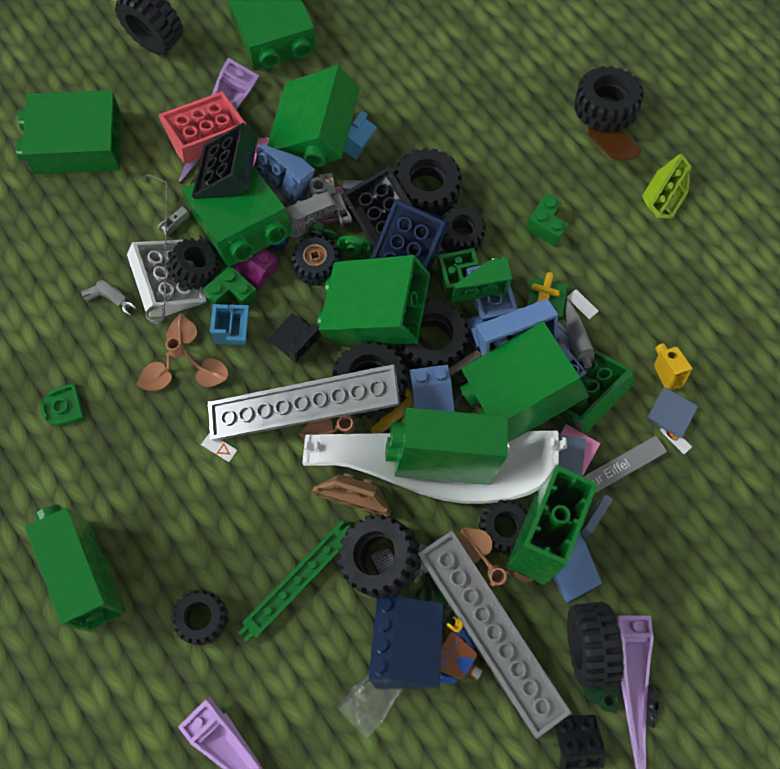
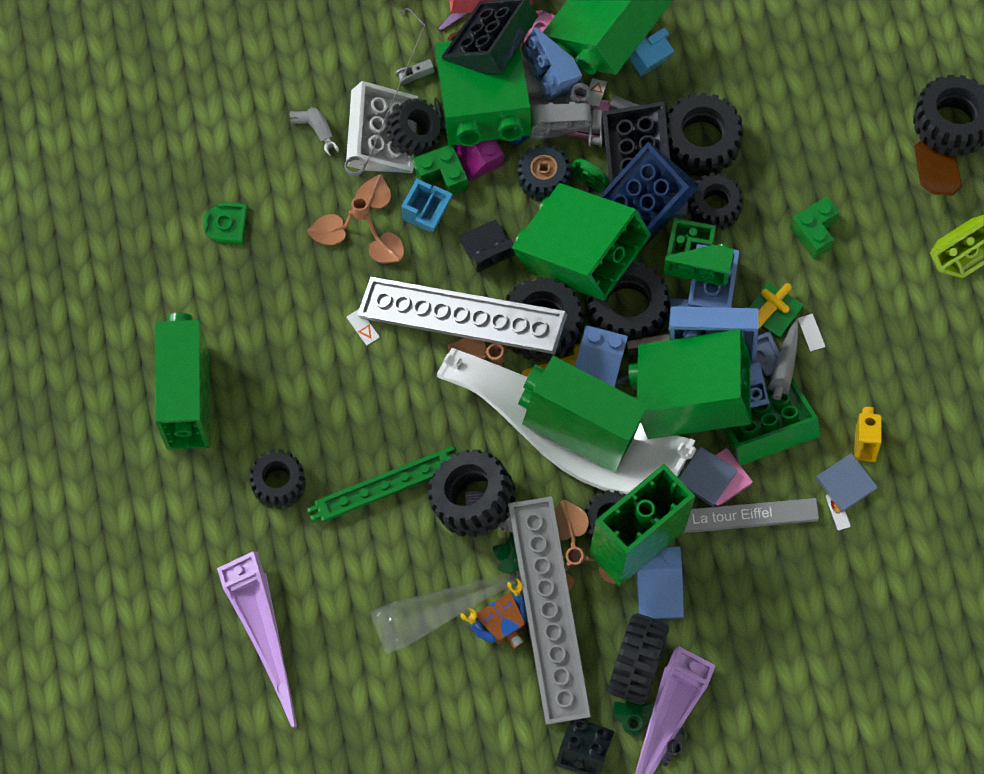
camera: 30 degrees right, 0 degrees up
dark green plate [308,222,341,244] -> none
medium nougat wedge [313,473,391,517] -> none
dark blue slope [368,596,444,689] -> none
sand blue tile [580,495,612,539] -> none

